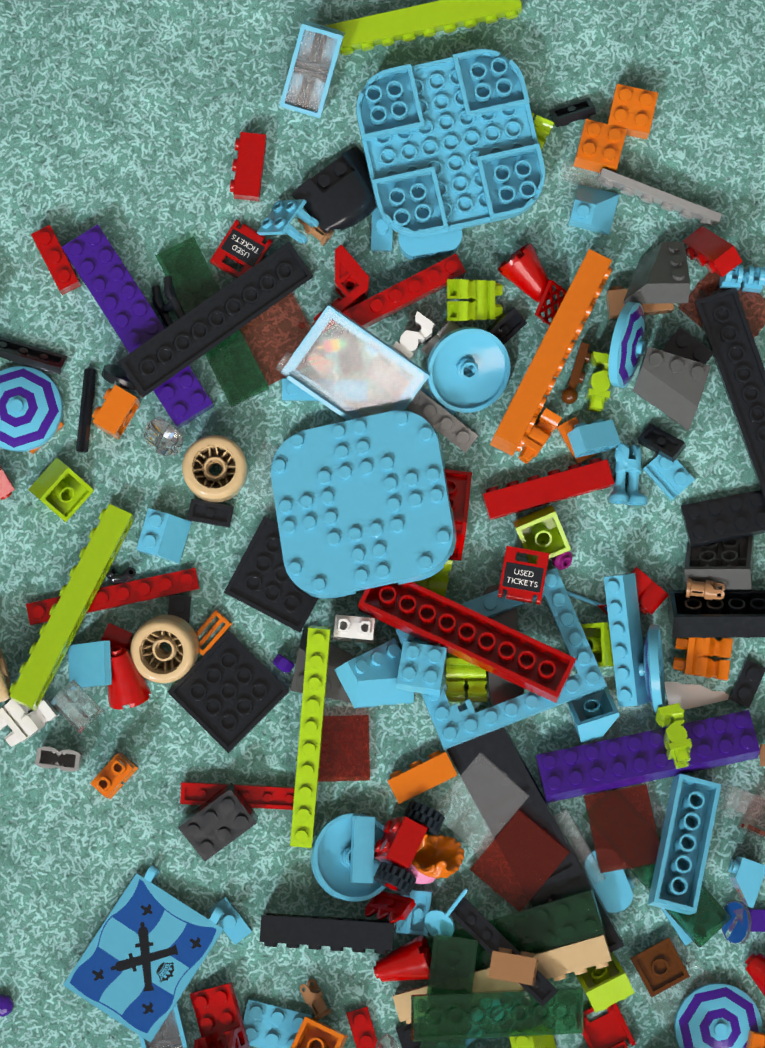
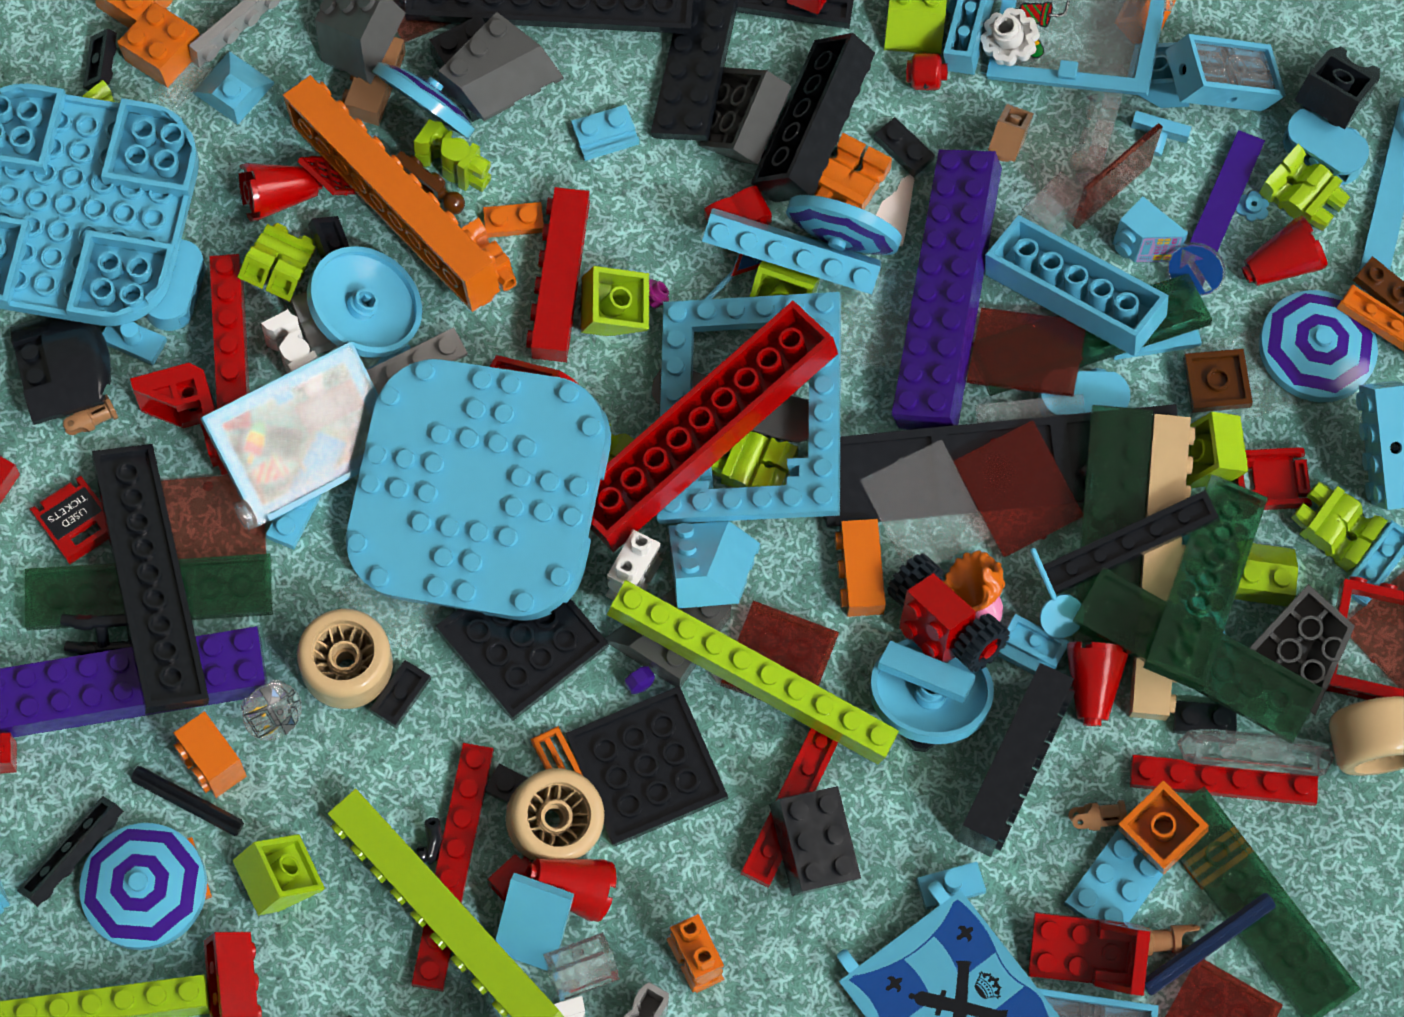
camera: 65 degrees left, 15 degrees down
black tile [101,364,136,390] -> none
medium azure slope [136,508,192,563] -> none
medium azure plate [257,199,319,244] -> none
red plate [365,891,416,923] -> none
medium azure brick [396,641,447,696] -> none
medium nougat brick [488,947,539,986] -> none
container [498,546,550,605] -> none
medium azure brick [567,418,621,458] -> none
medium azure slope [567,686,620,744] -> none
medium azure piece [609,443,648,505] -> none
black plate [638,424,686,462] -> none
lime hips [655,703,692,769] -> none
medium nougat piece [686,578,725,600] -> none

